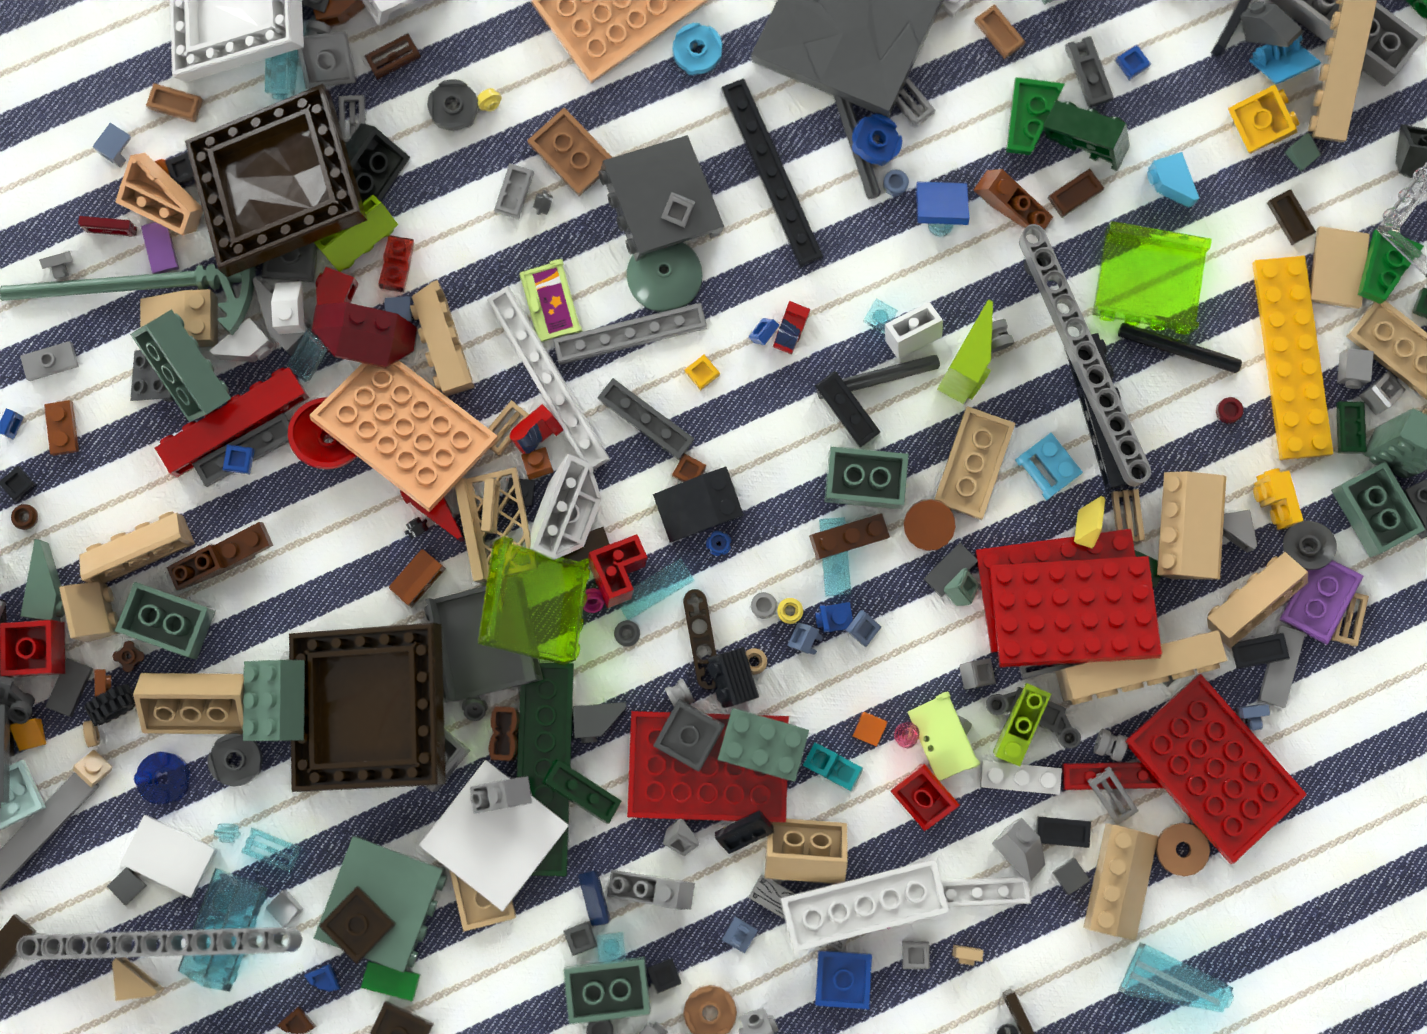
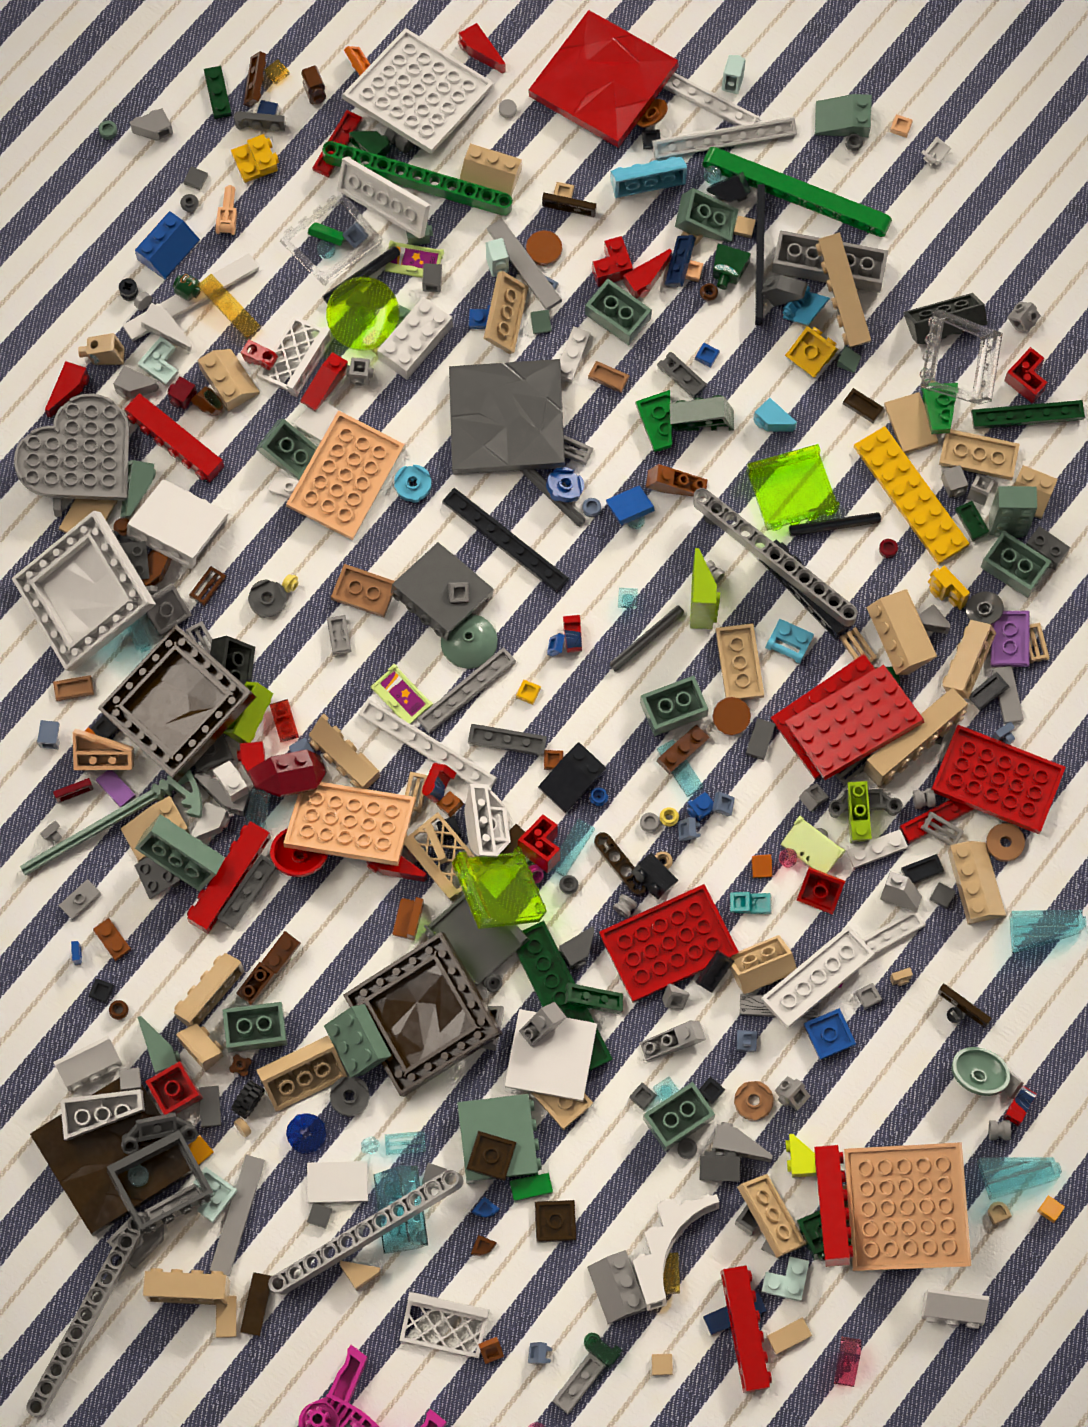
camera: 25 degrees left, 10 degrees down
tan plate [73,750,113,788] -> none
dark orange plate [94,669,111,697] -> none
blue tile [222,444,255,475] -> none
black plate [404,517,429,539] -> none
reddish brown brick [489,706,520,761] -> none
dark grey plate [533,190,553,215] -> none
dark blue slope [578,870,611,926] -> none
dark grey tile [653,699,725,772] -> none
sand green brick [718,708,809,782] -> none
black tile [814,370,881,448] -> none
white brick [885,302,943,359] -> none
sand green slope [944,568,980,606] -> none
reddish brown tile [1048,169,1105,218] -> none
light yellow slope [1074,496,1105,548] -> none

